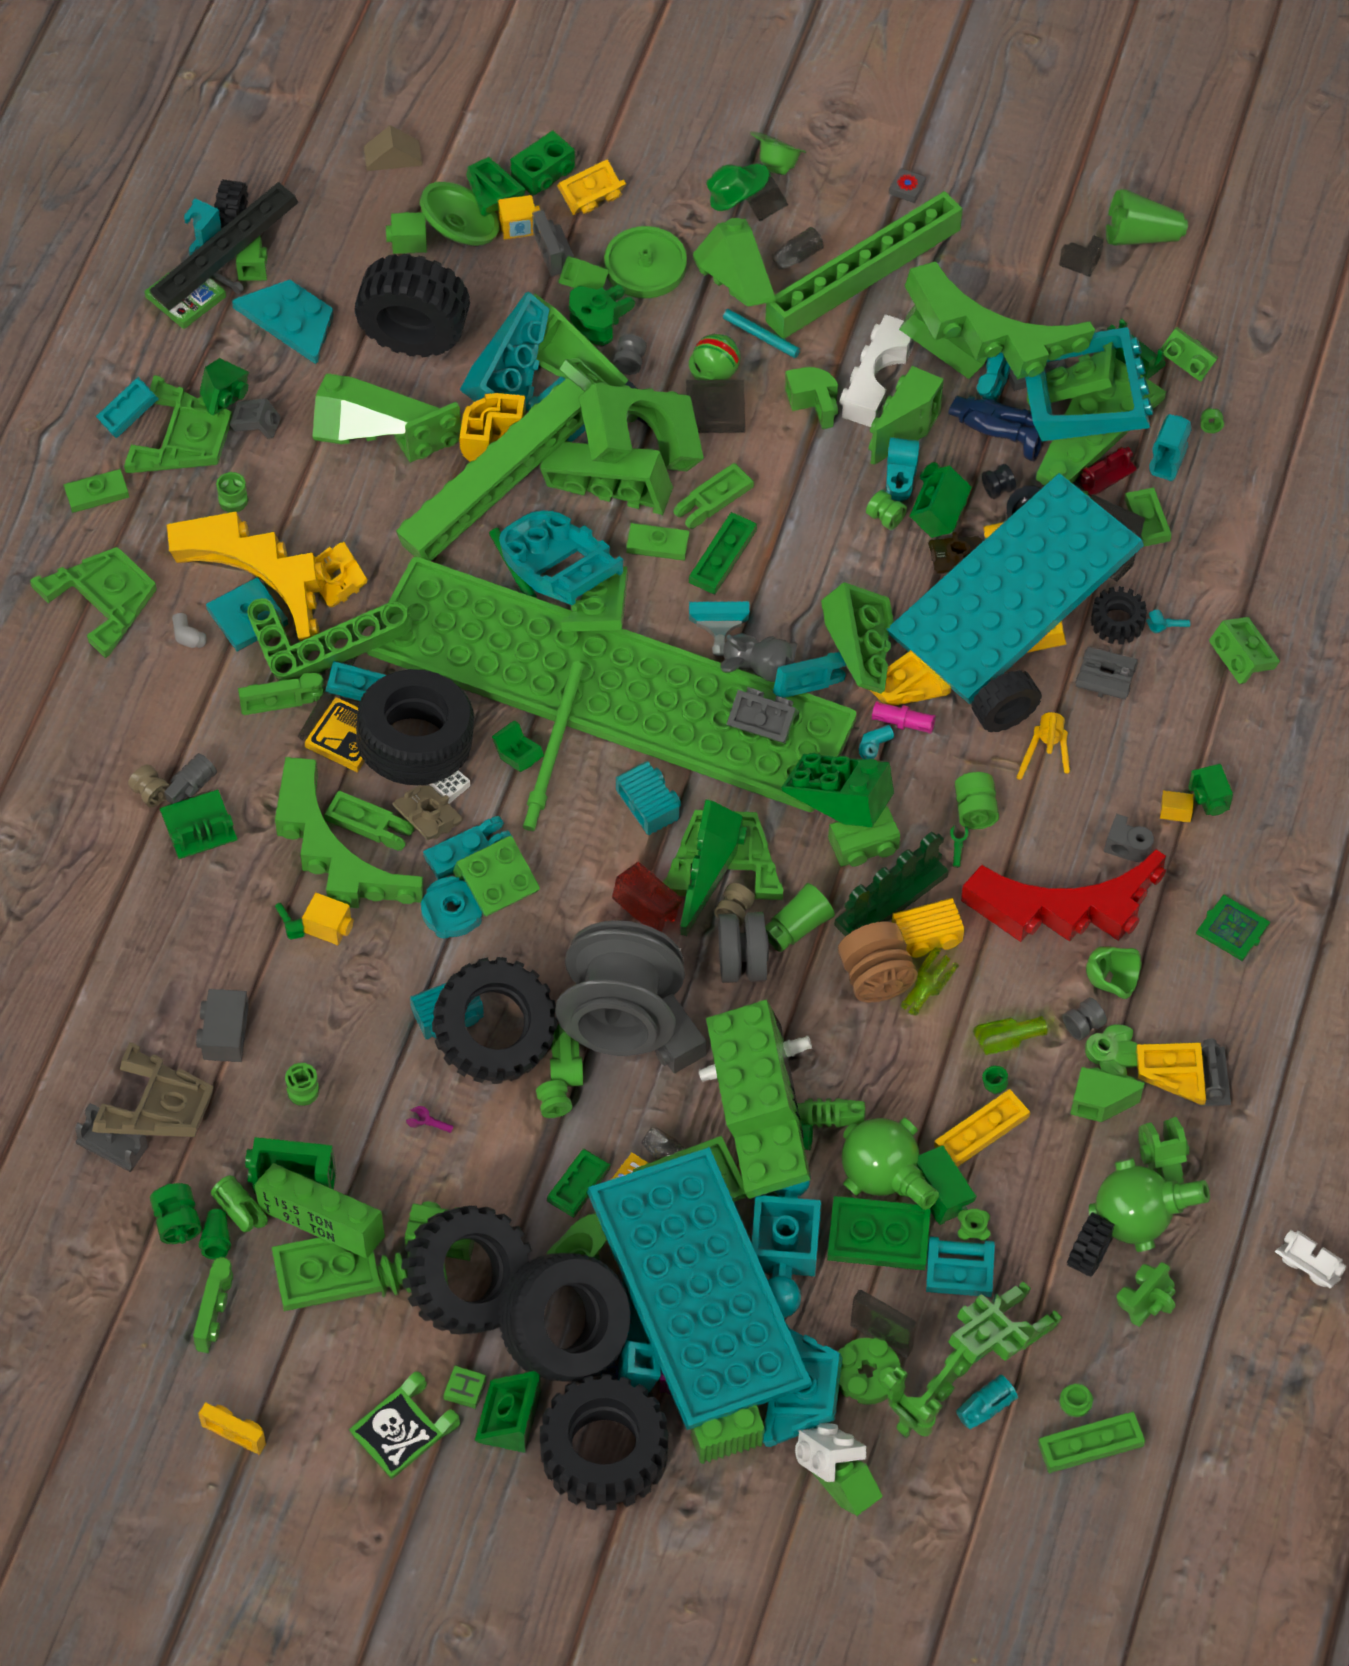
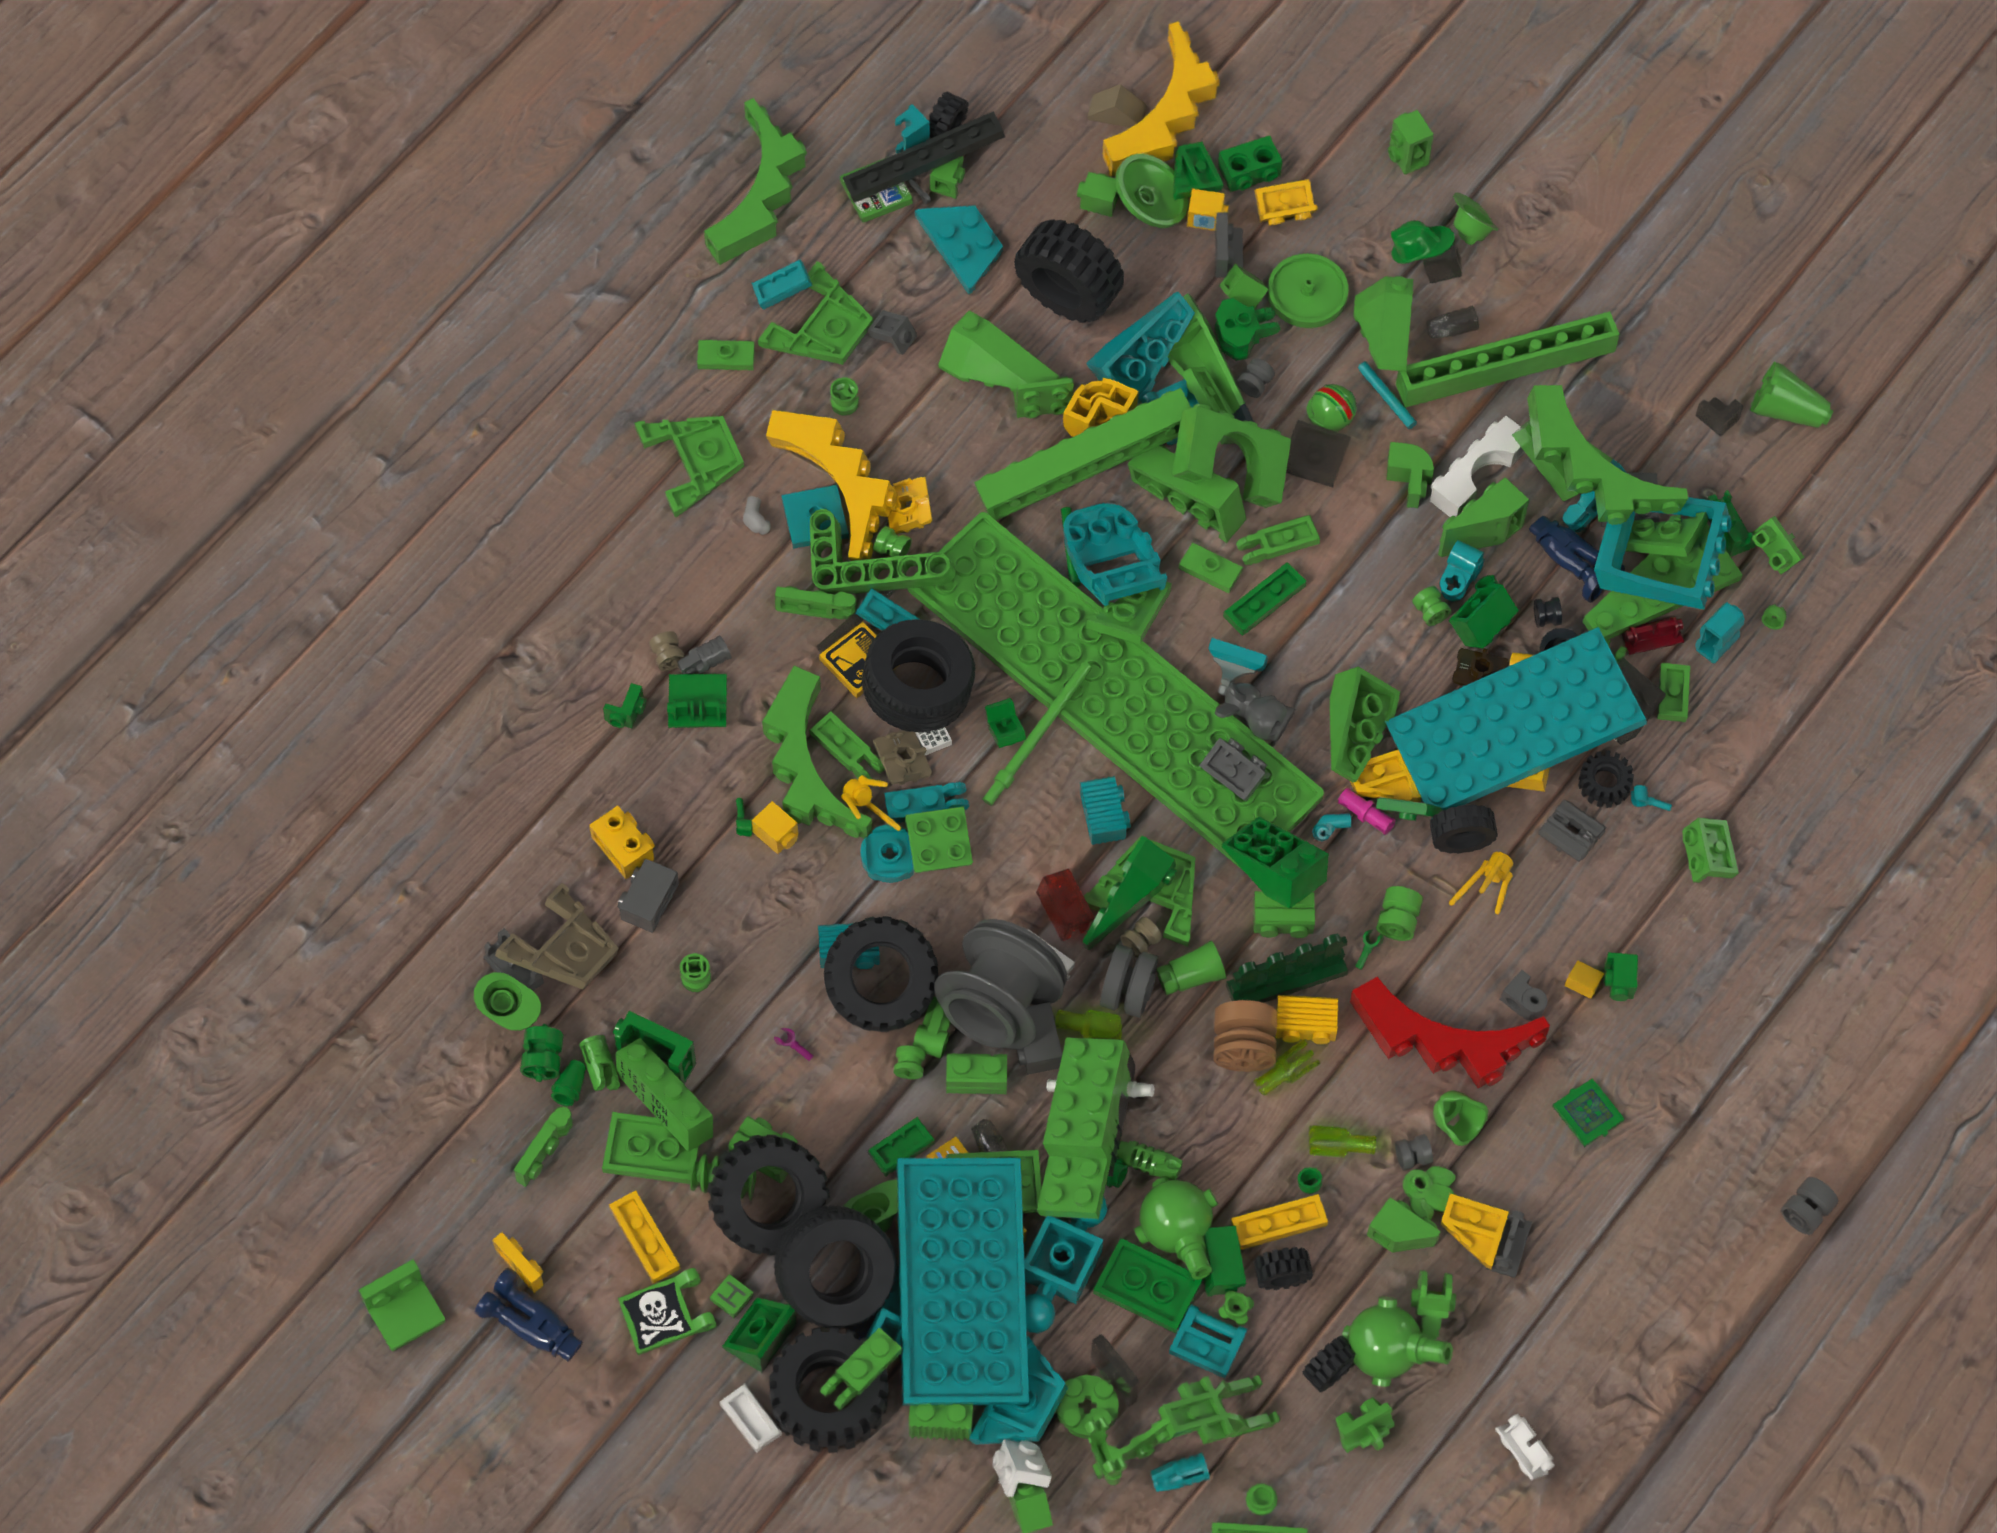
camera: 20 degrees right, 5 degrees up
green slope [199,358,249,415] -> none
teal hinge [773,652,847,698] -> none
dark grey tile [889,168,926,203] -> none
none -> bright green bracket [359,1259,446,1351]
none -> bright green piece [474,972,541,1031]
none -> dark blue piece [474,1267,583,1362]
none -> yellow brick [589,805,655,879]
none -> green bracket [603,683,647,729]
none -> yellow plate [609,1190,680,1284]
none -> bright green arch [704,98,807,265]
none -> white tile [720,1384,782,1453]
none -> bright green hinge [820,1327,902,1409]
none -> yellow plant [841,775,901,831]
none -> bright green wheel [873,526,912,557]
none -> bright green brick [946,1053,1007,1094]
none -> clear neon green arm [1055,1009,1123,1040]
none -> yellow arch [1102,22,1220,177]
none -> black tyre [1254,1247,1313,1290]
none -> green plate [1376,797,1442,821]
none -> bright green brick [1388,110,1434,175]

